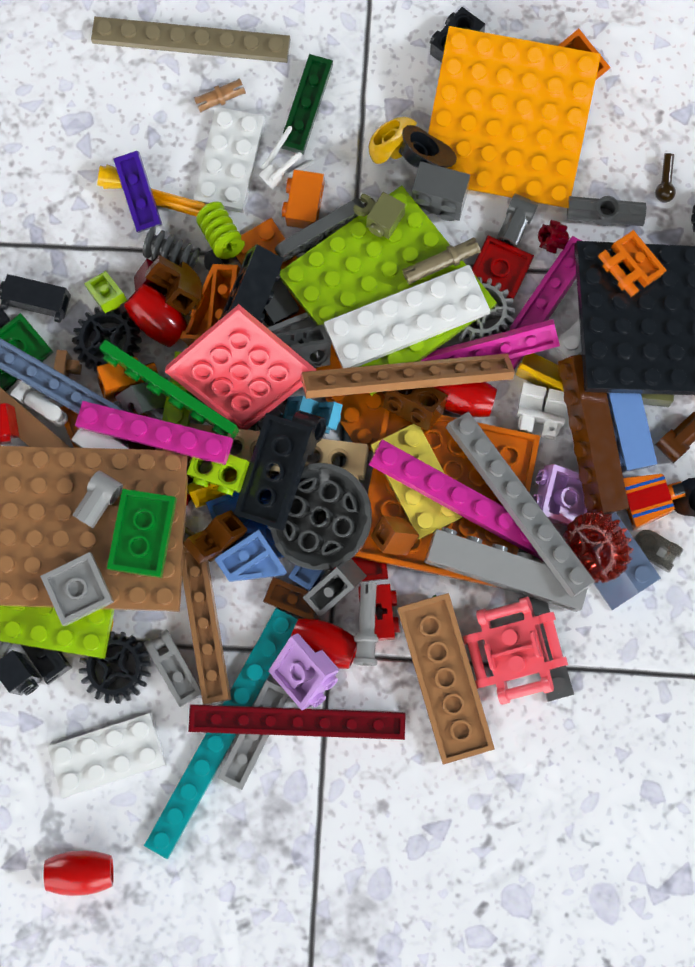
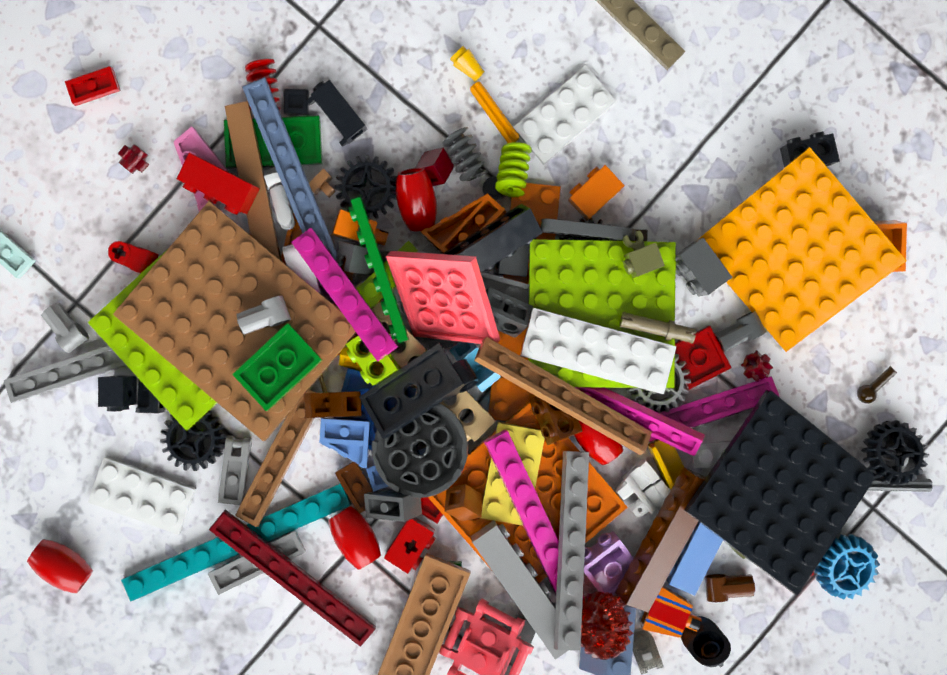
camera: 30 degrees right, 10 degrees up
light grey plate [40,552,114,626] -> none
lime plate [84,271,127,313] -> none
dark purple plate [113,151,162,233] -> none
reddish brown brick [145,255,202,316] -> none
medium nougat pin [194,78,246,113] -> none
white plant [259,126,314,190] -> none
lavender plate [268,634,339,710] -> none
dark green plate [281,54,333,155] -> none
light grey pin [353,582,378,666] -> none
yellow hat [368,117,417,164] -> none
black piece [399,125,457,168] -> none
dark grey piece [566,196,647,226] -> none
orange plate [598,230,666,297] -> none

